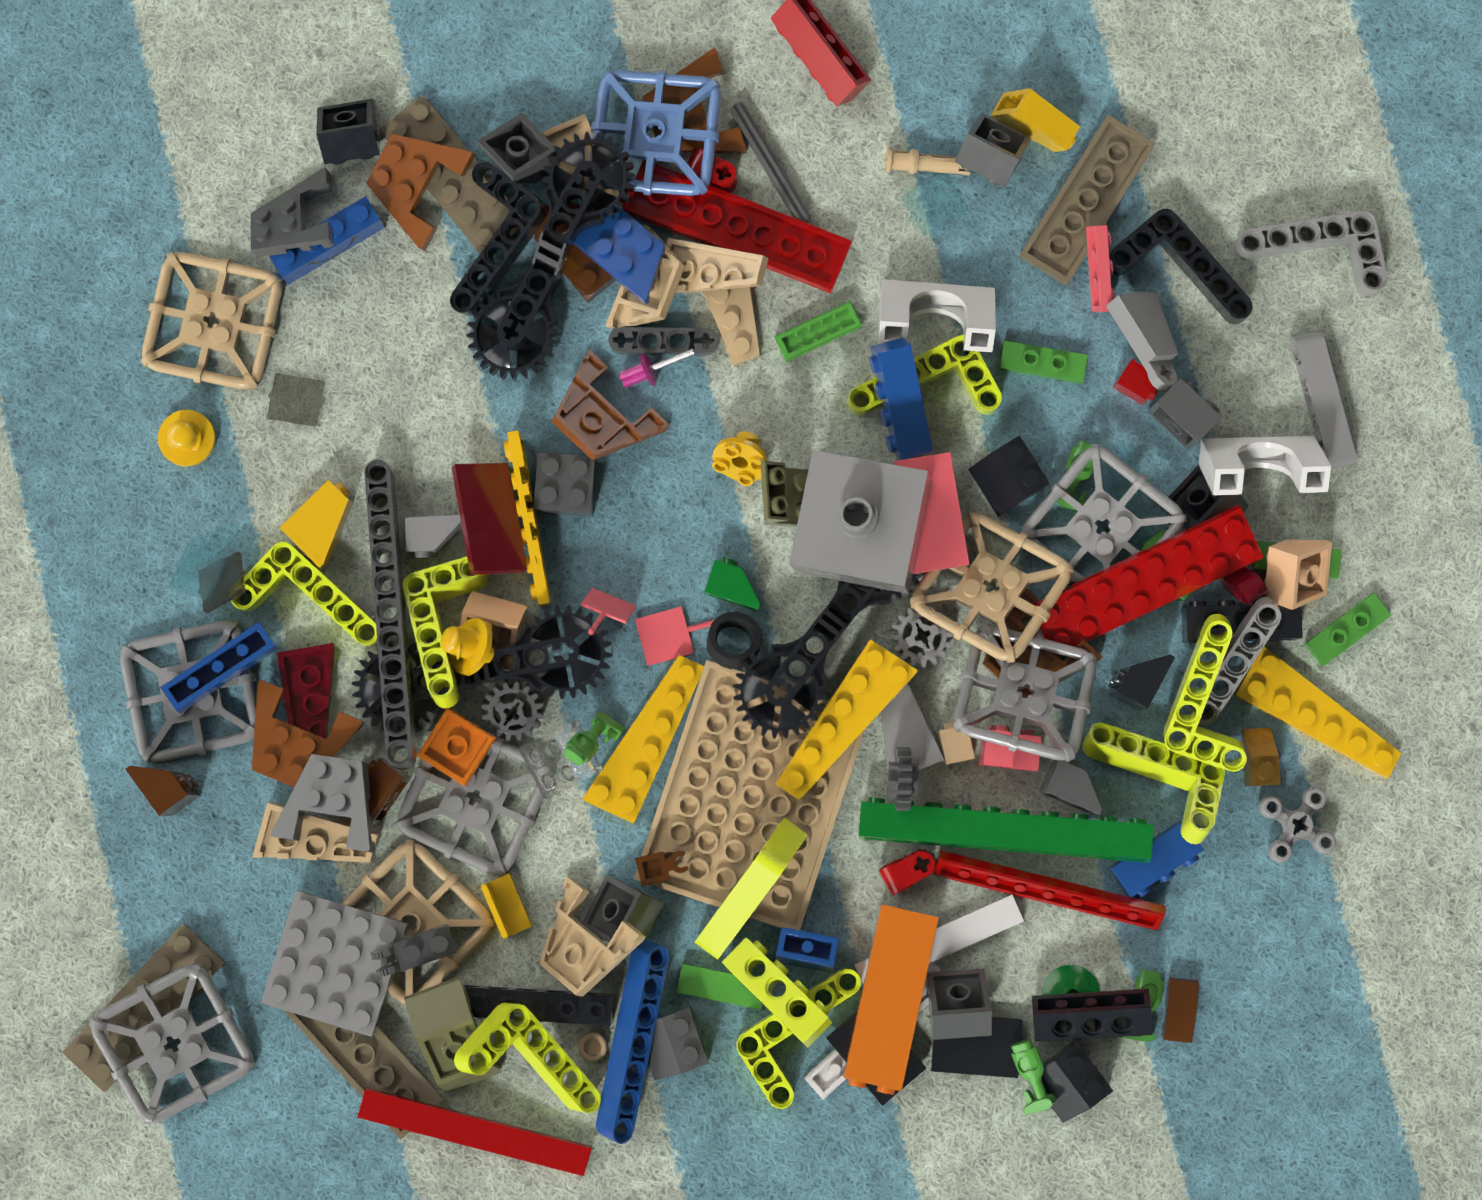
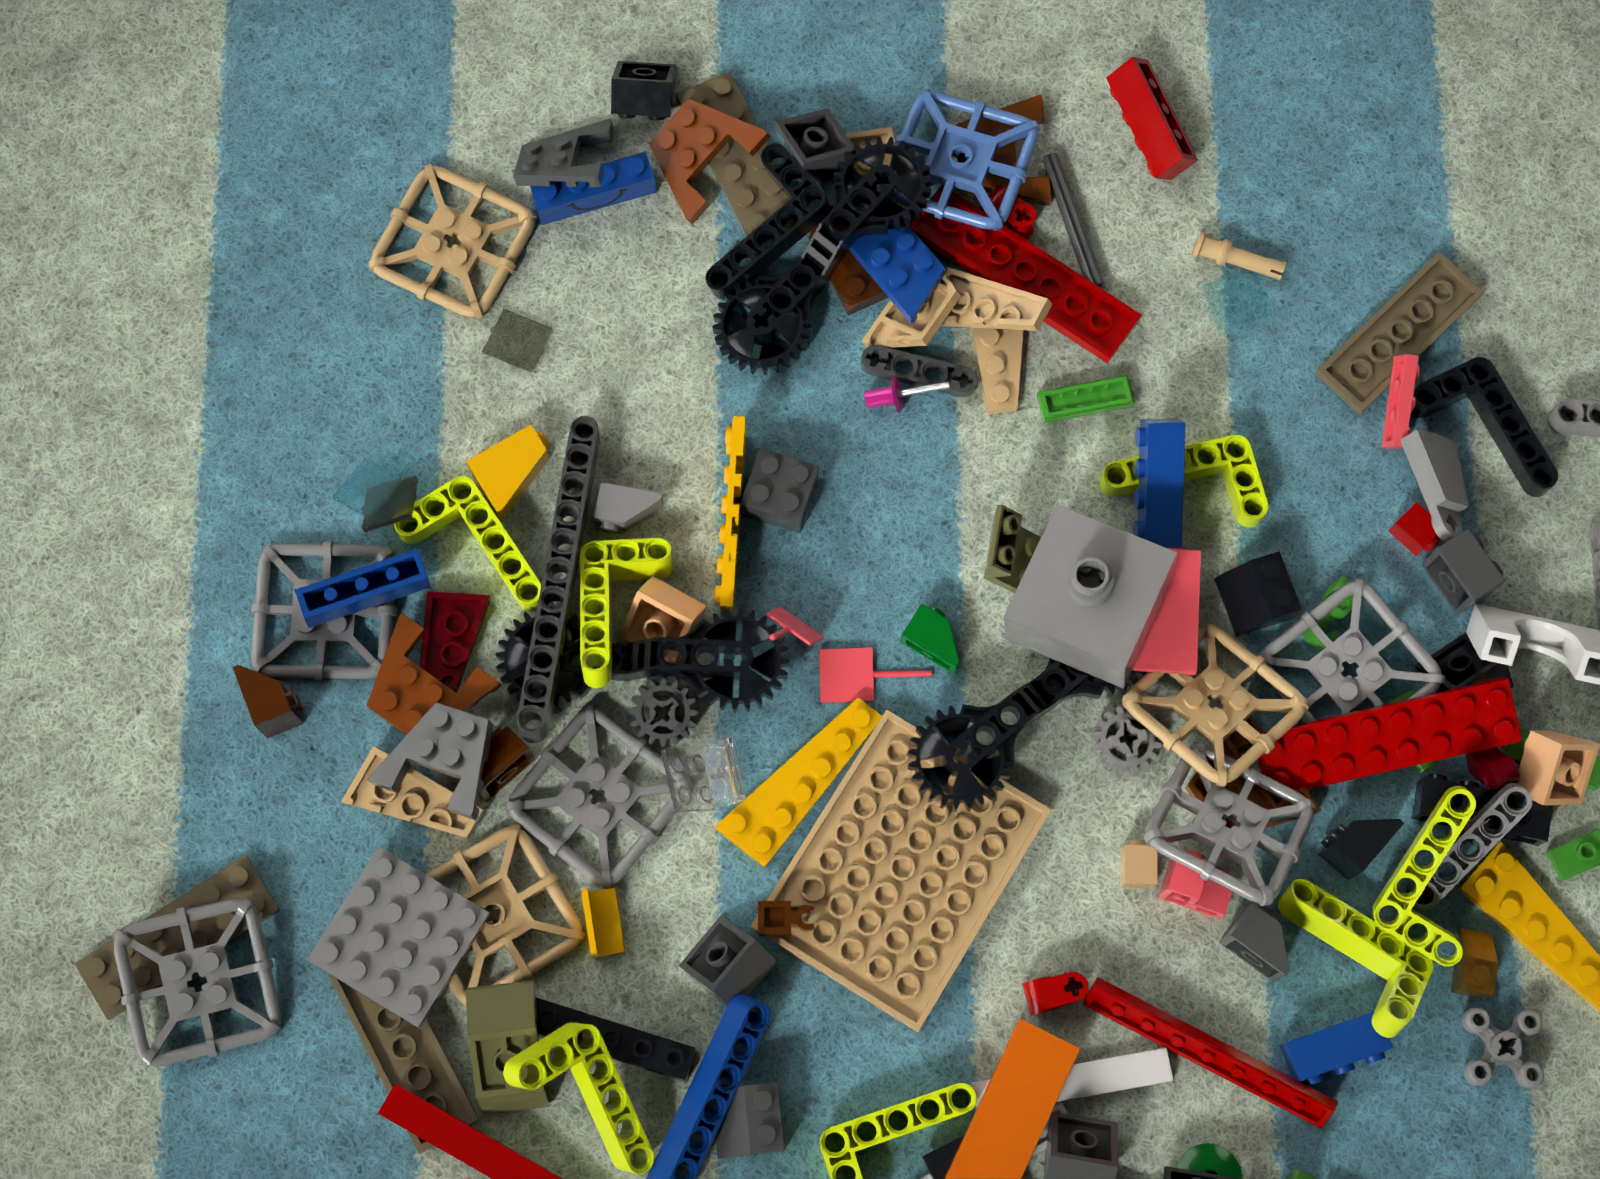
camera: 10 degrees right, 10 degrees down
yellow plate [158,410,216,467] -> none
dark grey hinge [370,924,457,977] -> none
orange tile [417,708,497,787] -> none
yellow plate [441,618,494,676] -> none
dark red tile [451,463,527,575] -> none
tan wing [539,876,646,997] -> none
dark orange wing [551,350,670,461] -> none
bright green piece [564,711,625,765] -> none
tan tile [578,1032,607,1062] -> none
bright green tile [677,963,763,1010] -> none
neon yellow beam [694,818,808,960] -> none
black tyre [706,612,762,669] -> none
yellow plate [712,431,769,486] -> none
neon yellow brick [722,937,832,1048] -> none
yellow wing [776,639,918,800] -> none
blue brick [776,927,839,973] -> none
green brick [858,797,1154,863] -> none
white arch [878,279,996,352] -> none
light grey piece [881,683,944,772] -> none
dark grey gear [887,747,919,811] -> none
dark grey brick [955,112,1031,187] -> none
yellow slope [991,88,1080,152] -> none
bright green plate [999,340,1088,384] -> none

